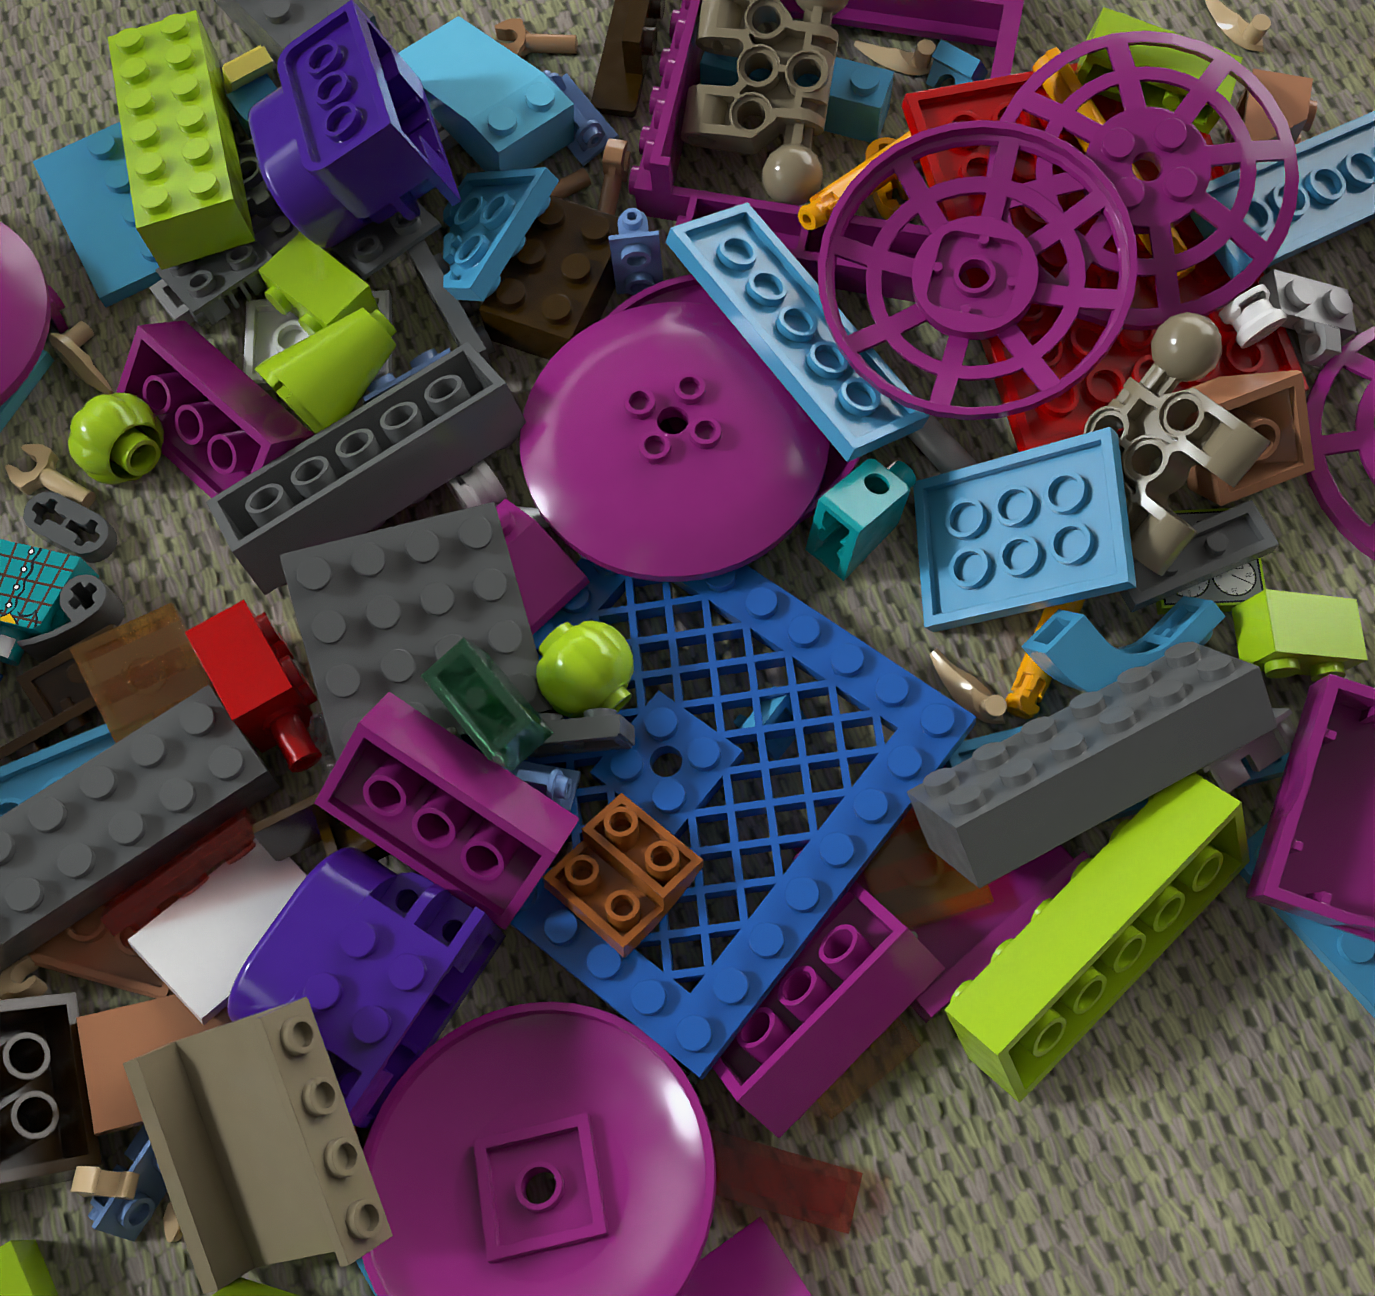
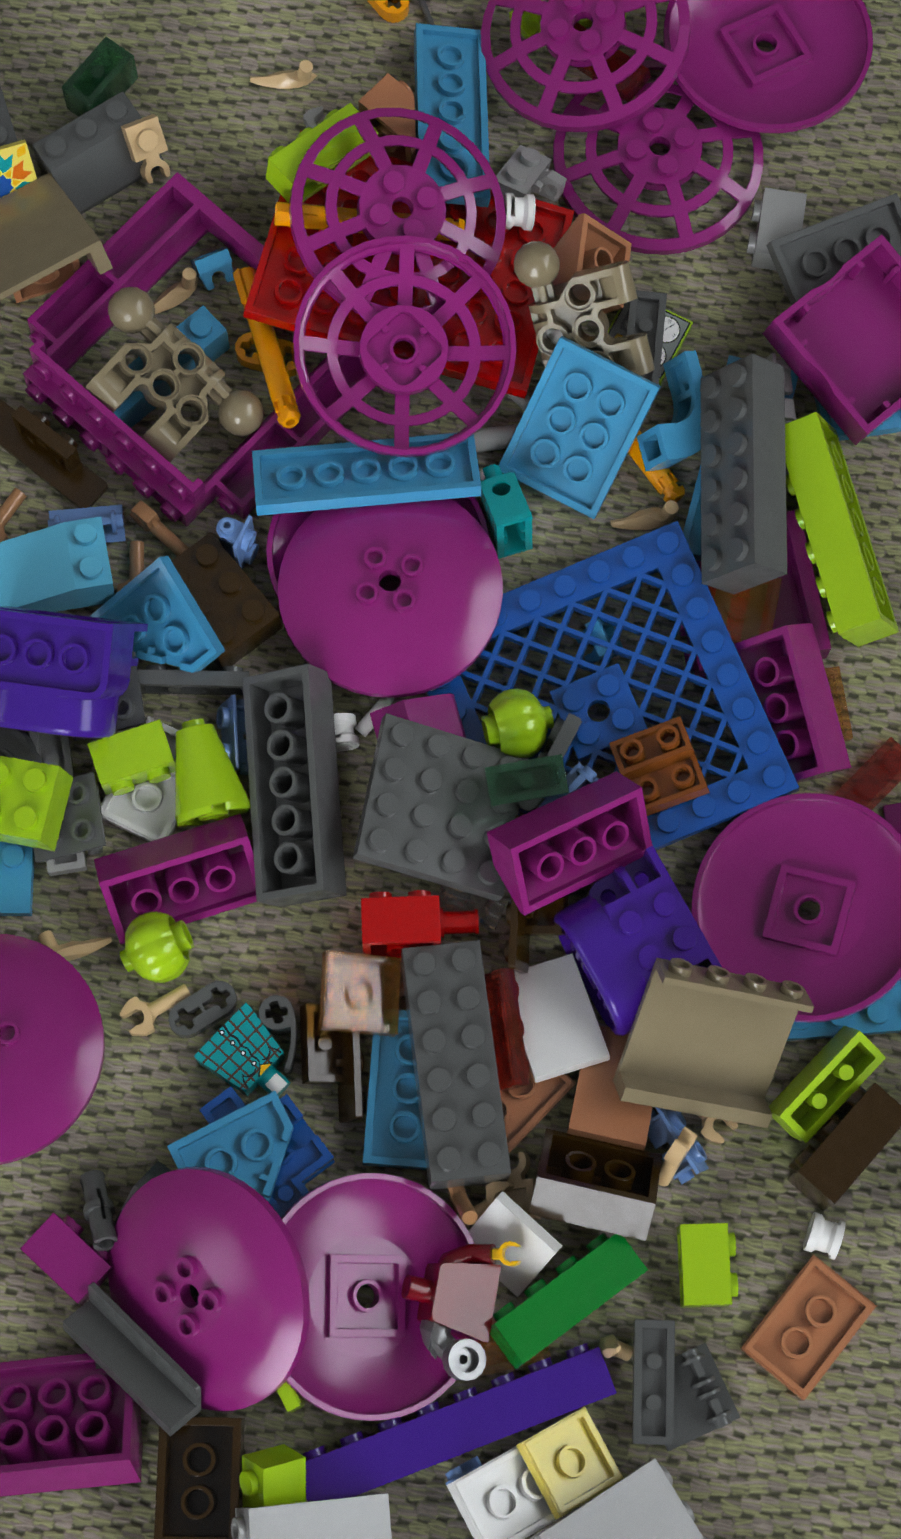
camera: 70 degrees left, 5 degrees up
lime brick [1231,589,1368,682] -> none

